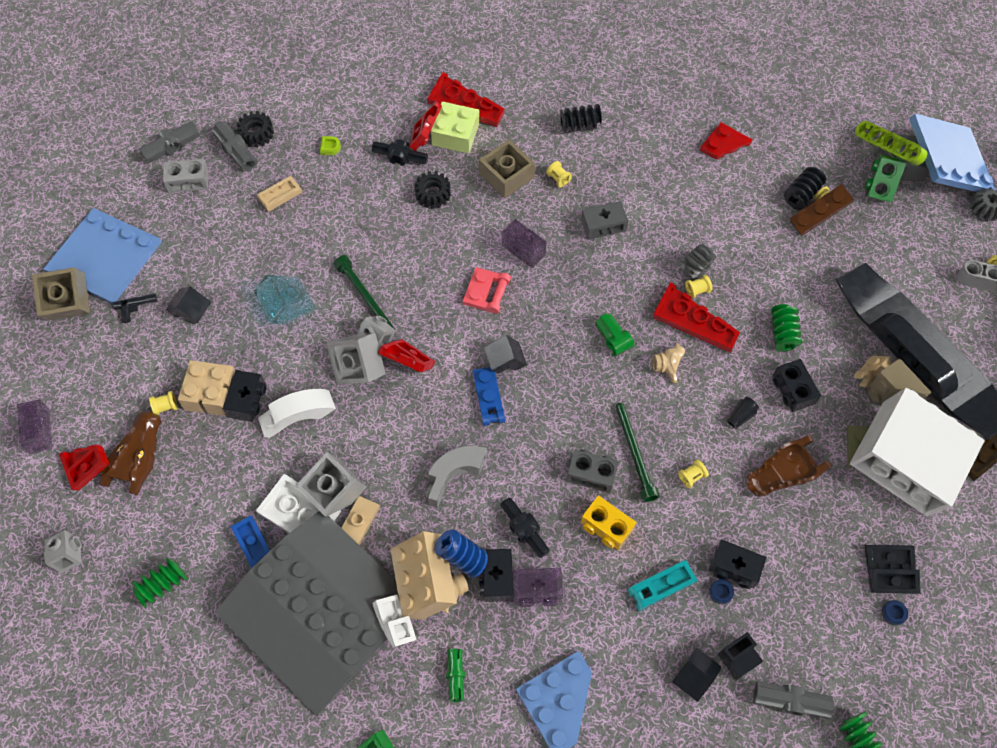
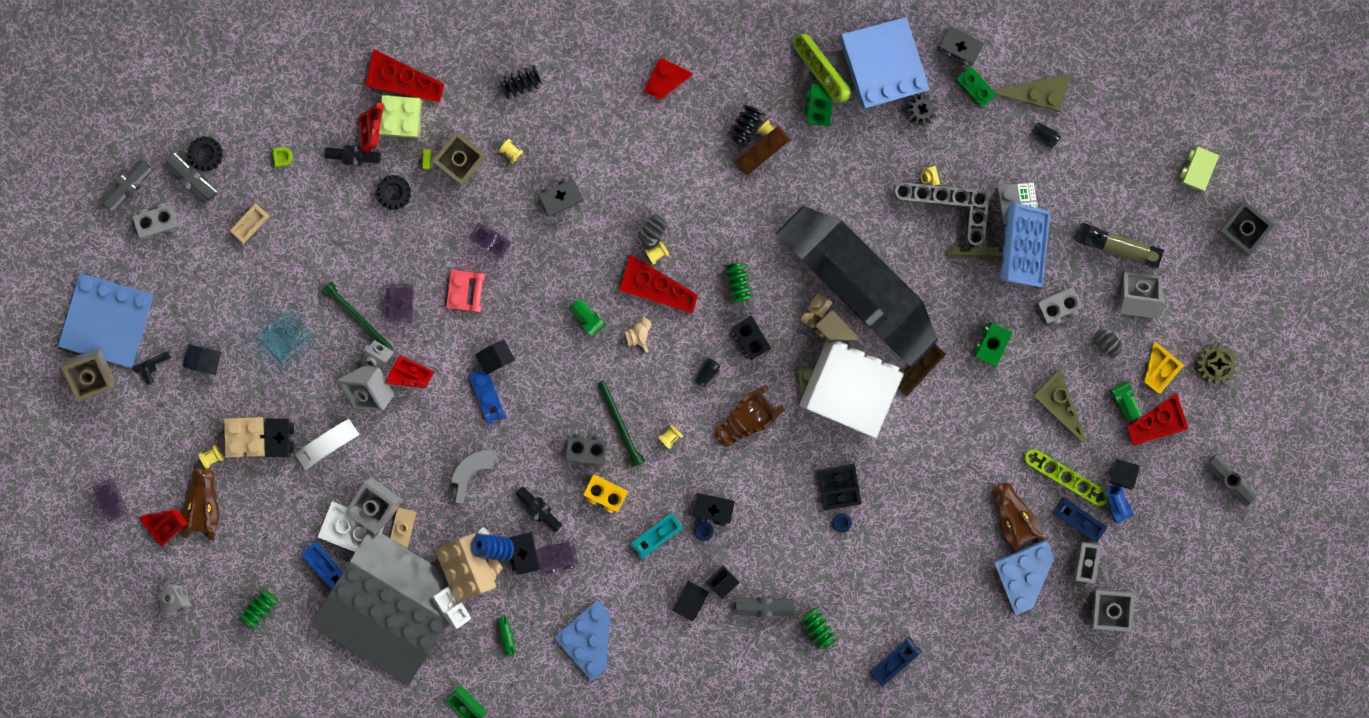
camera: 10 degrees left, 25 degrees up
none -> clear purple brick [385,283,415,323]
none -> lime tile [422,149,432,170]

